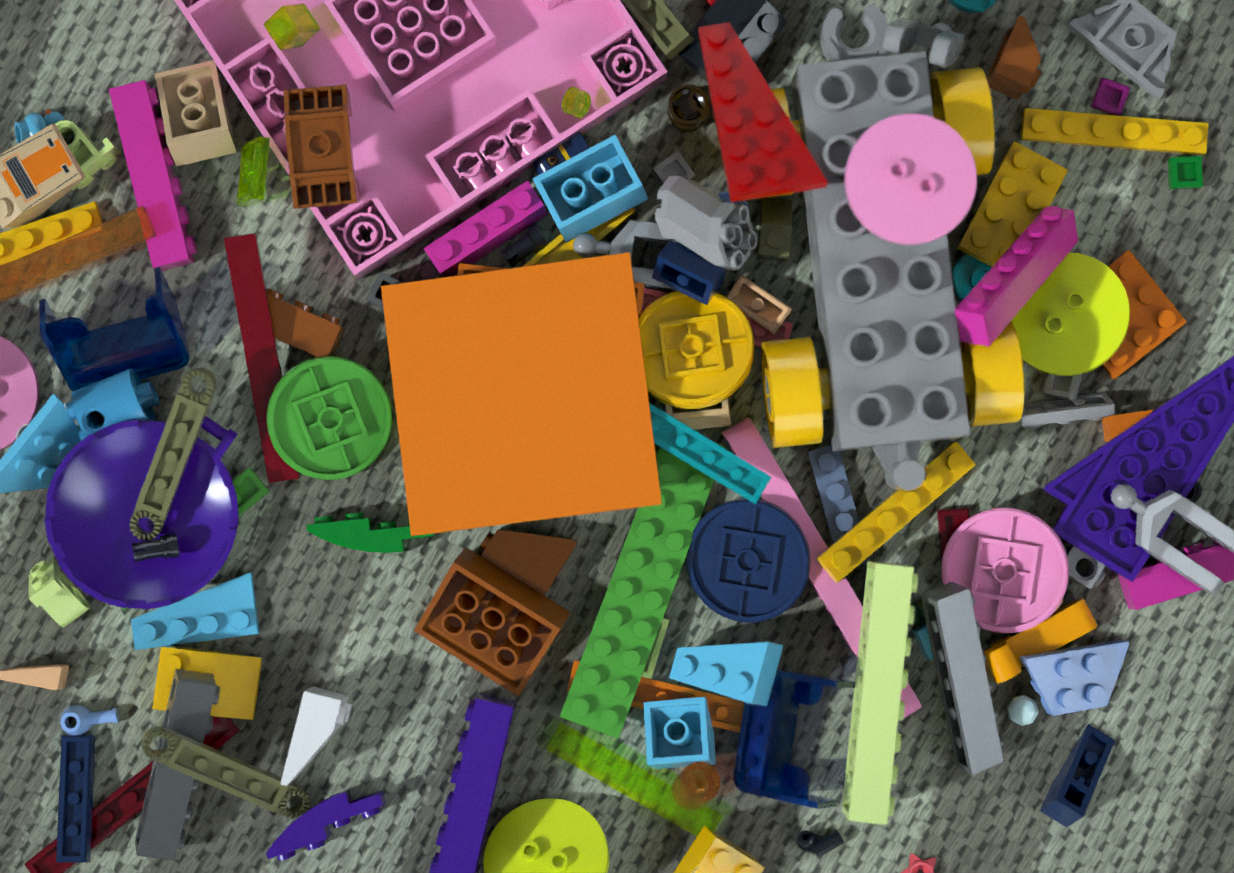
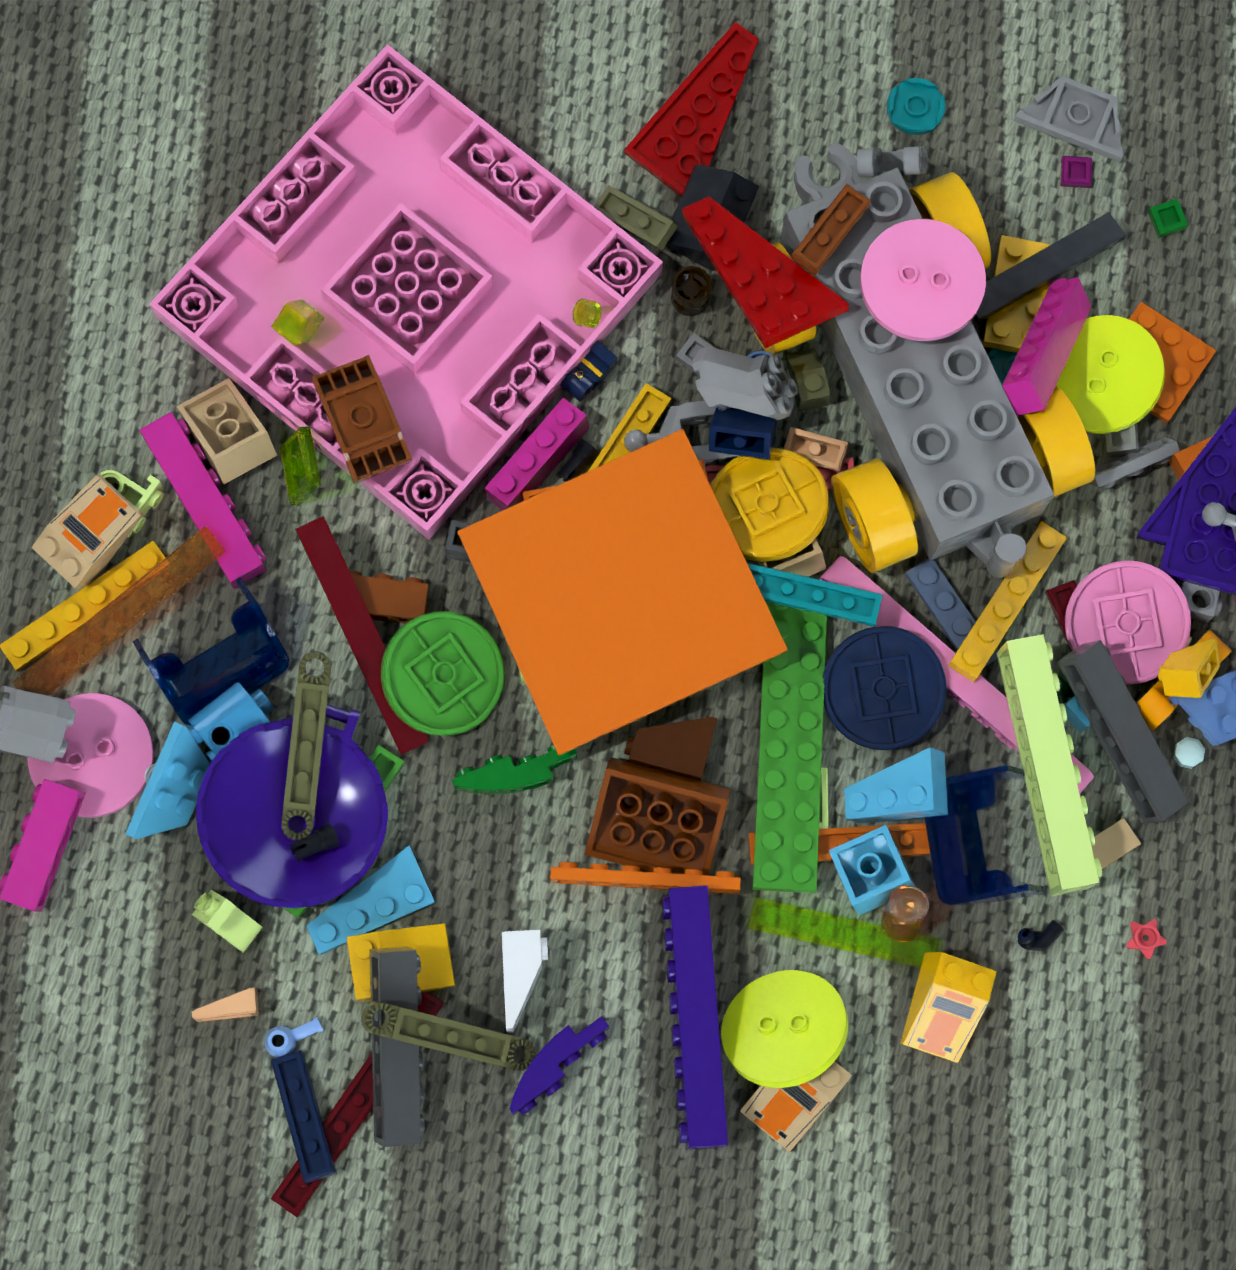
camera: 20 degrees left, 10 degrees down
medium azure animal [14,109,65,143] -> none
medium azure brick [533,135,648,243] -> none
dark orange slope [987,15,1042,100] -> none
yellow plate [1021,108,1208,155] -> none
none -> orange plate [550,862,741,894]
none -> dark orange tile [791,183,872,275]
none -> black tile [973,212,1126,323]
none -> tan tile [1092,818,1141,869]
none -> yellow slope [1158,639,1220,698]

